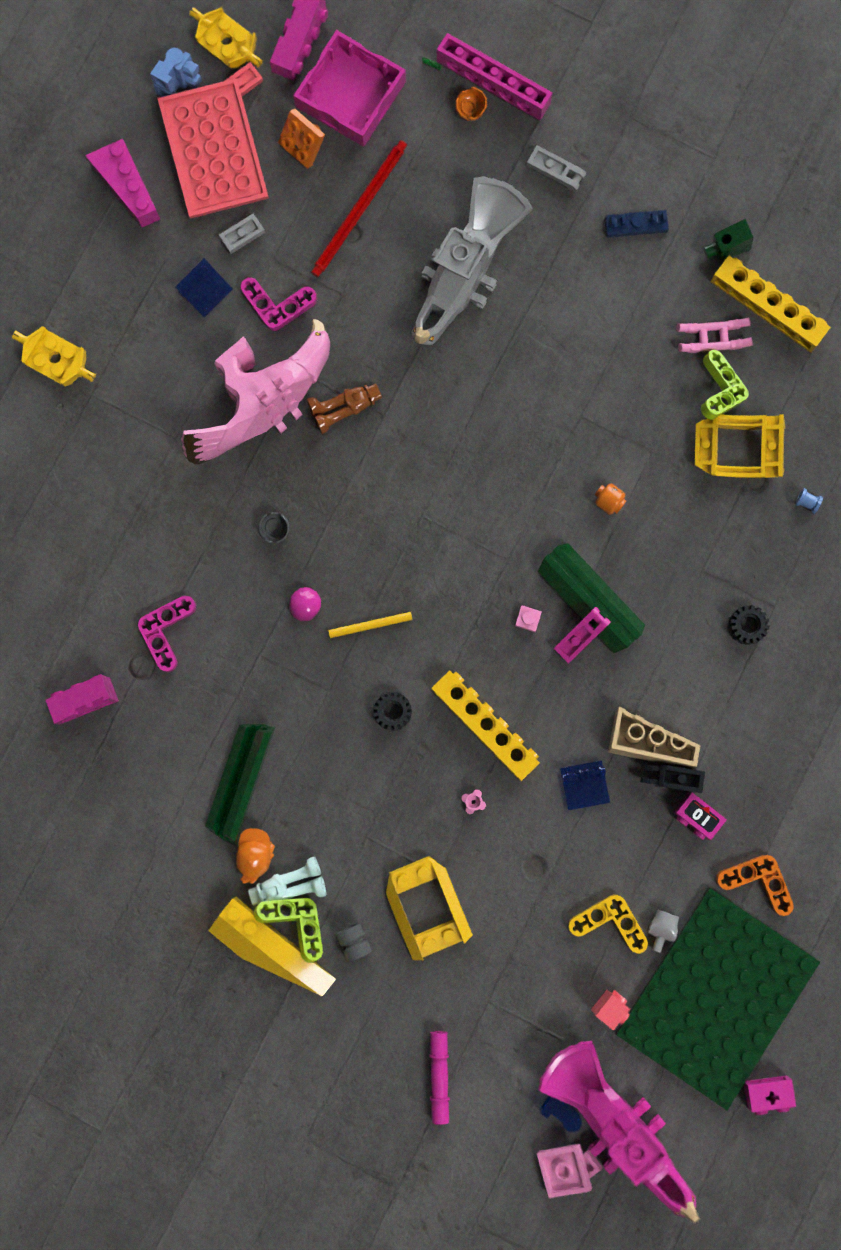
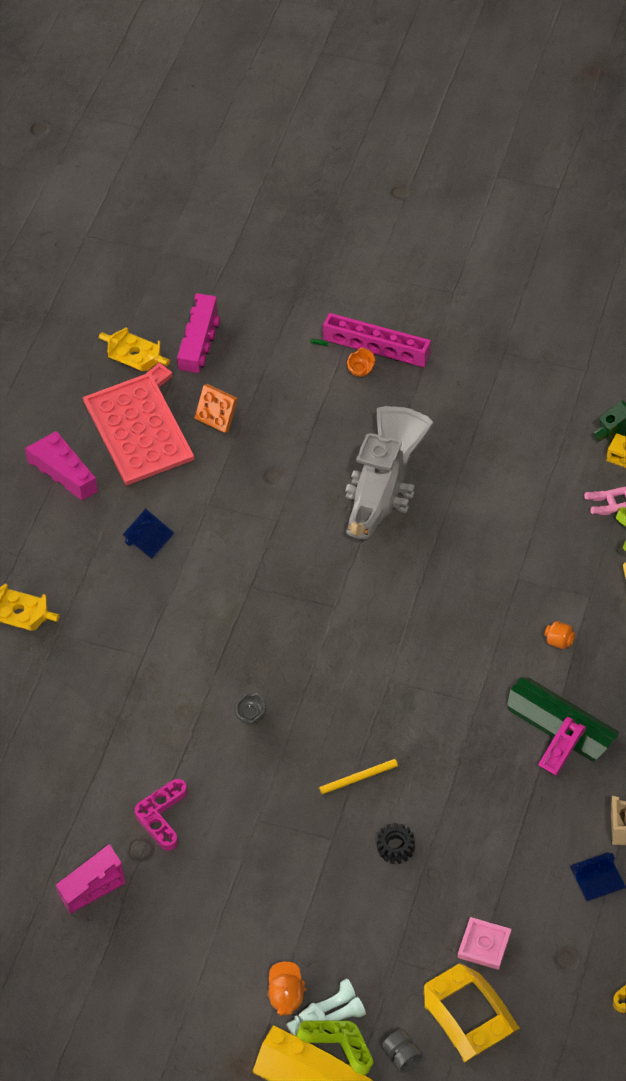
camera: 10 degrees left, 30 degrees down
medium blue hips [150,48,202,97] -> none
bright pink animal [181,319,330,465] -> none
dark green piece [205,724,275,846] -> none
light grey plate [219,213,265,254] -> none
dark pink beam [241,278,317,331] -> none
dark pink hair [289,587,321,621] -> none
dark pink tile [293,30,406,147] -> none
dark orange piece [306,384,382,434] -> none
red piece [311,140,407,278] -> none
yellow brick [431,670,540,781] -> none
bright pink plate [462,790,486,814] -> none
bright pink plate [515,605,542,632] -> none
light grey plate [527,145,586,192] -> none
dark blue plate [605,210,669,238] -> none
none -> bright pink plate [458,917,512,970]

